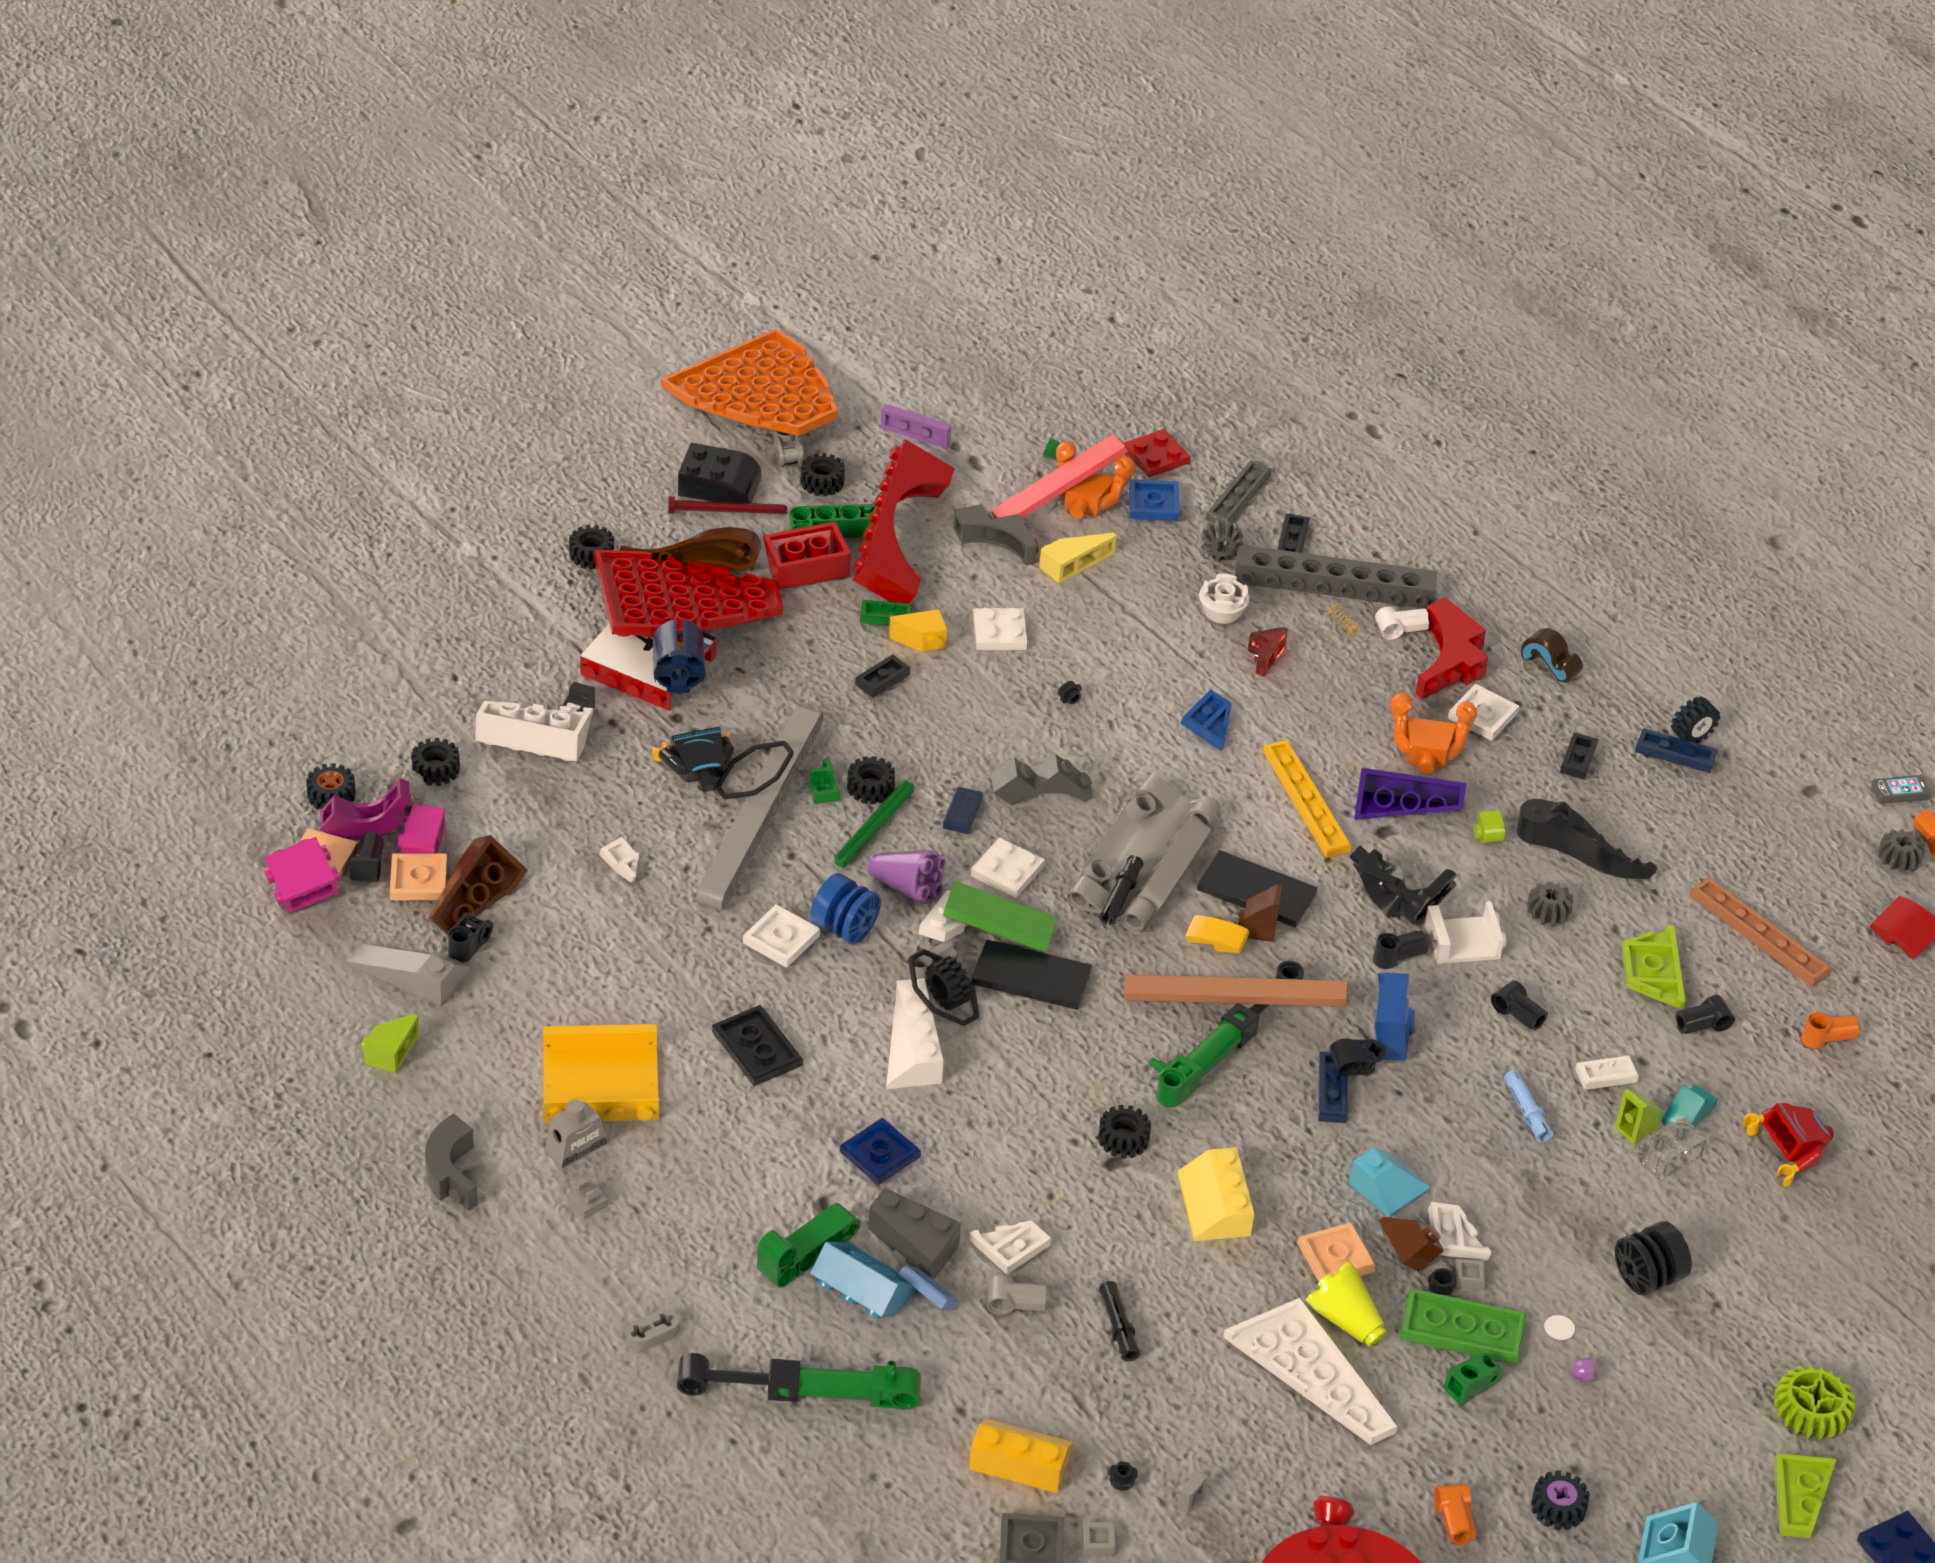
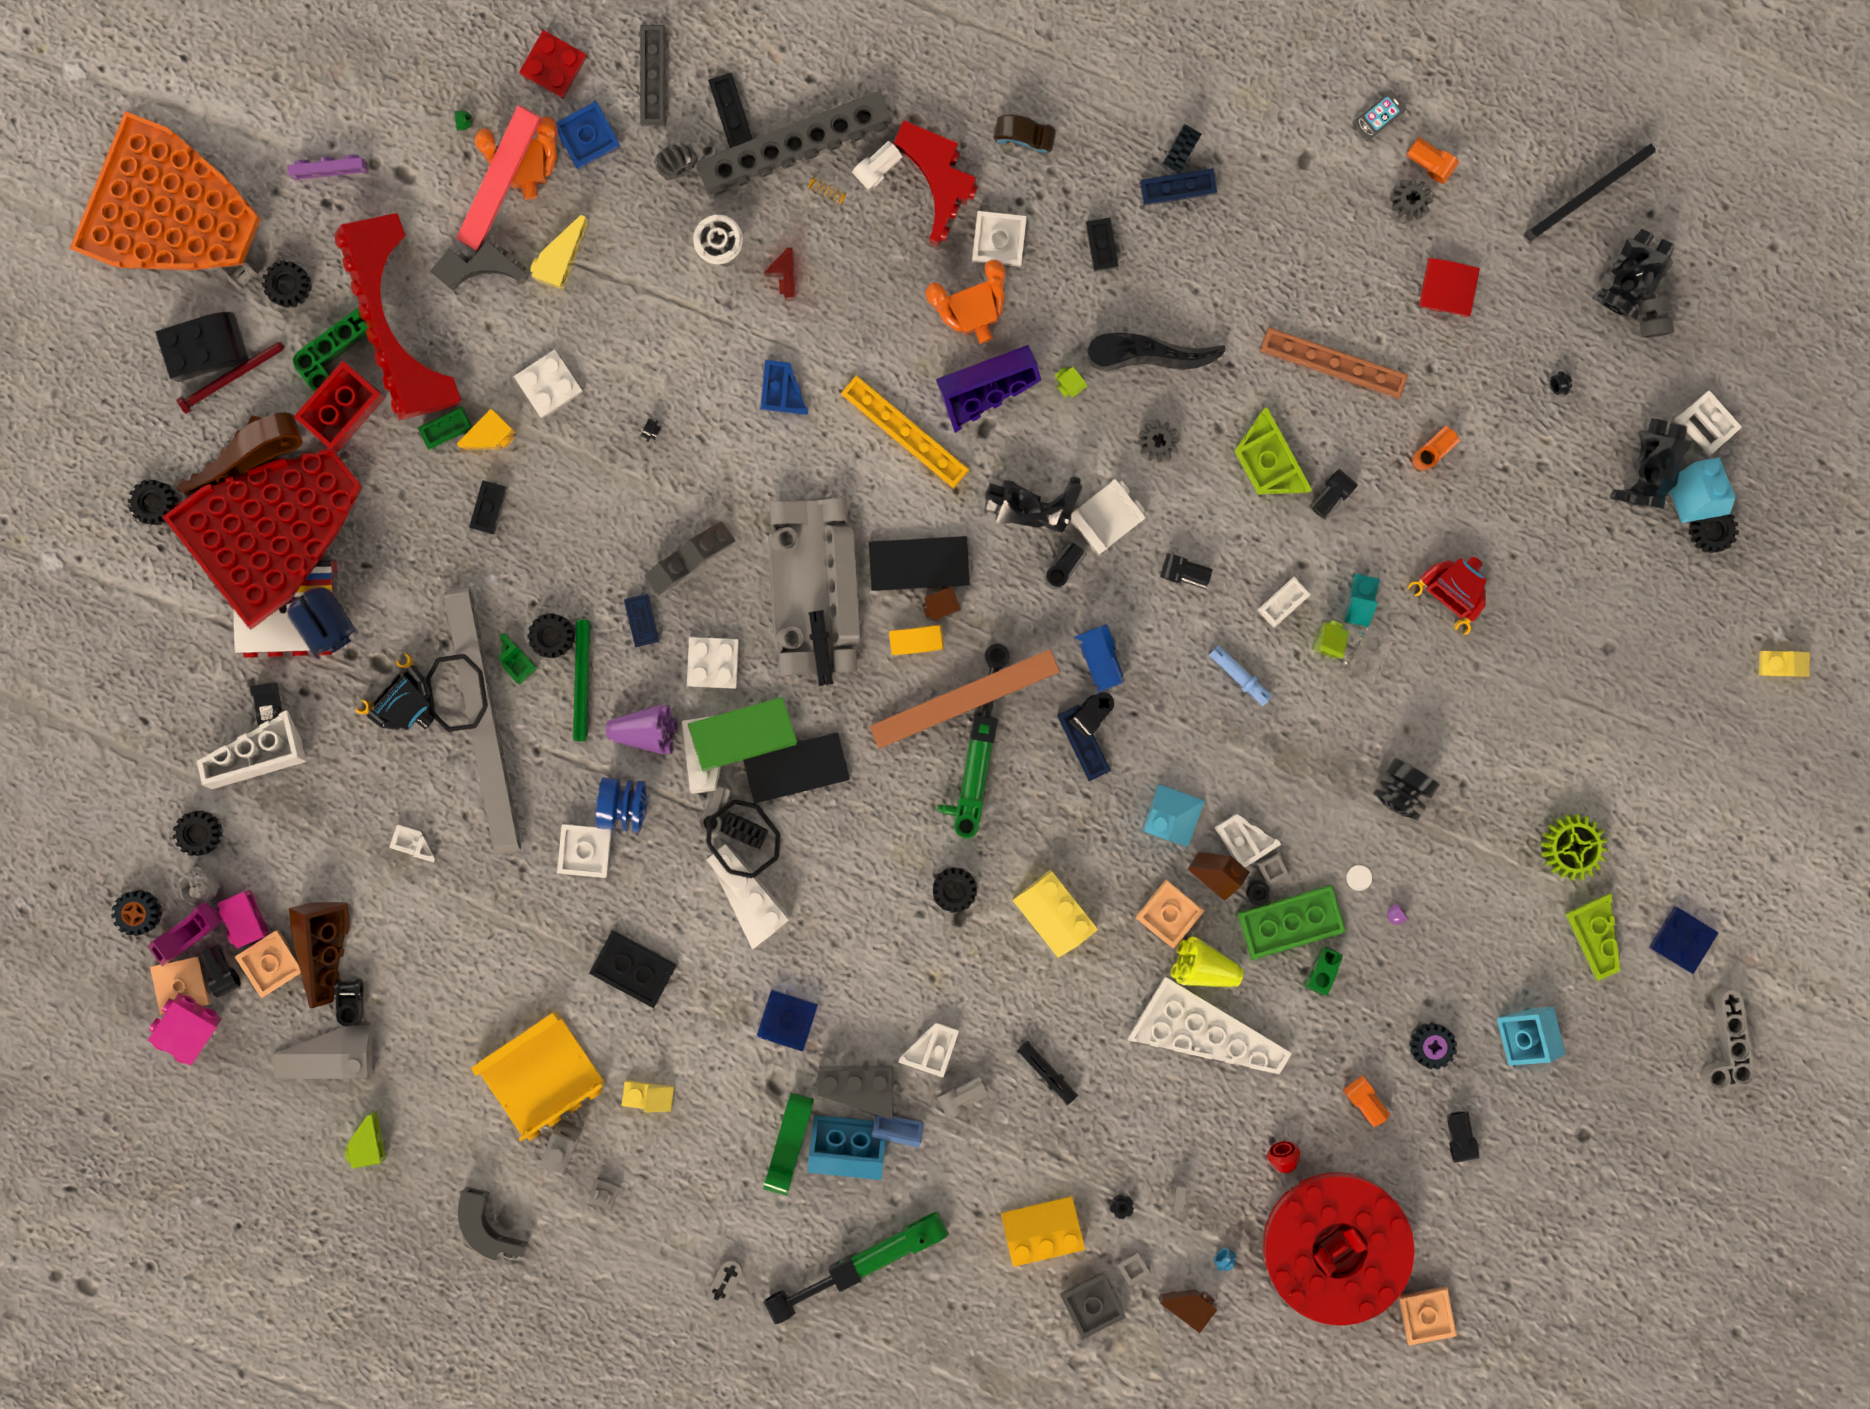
camera: 25 degrees left, 45 degrees up
none -> light yellow slope [622,1080,674,1113]

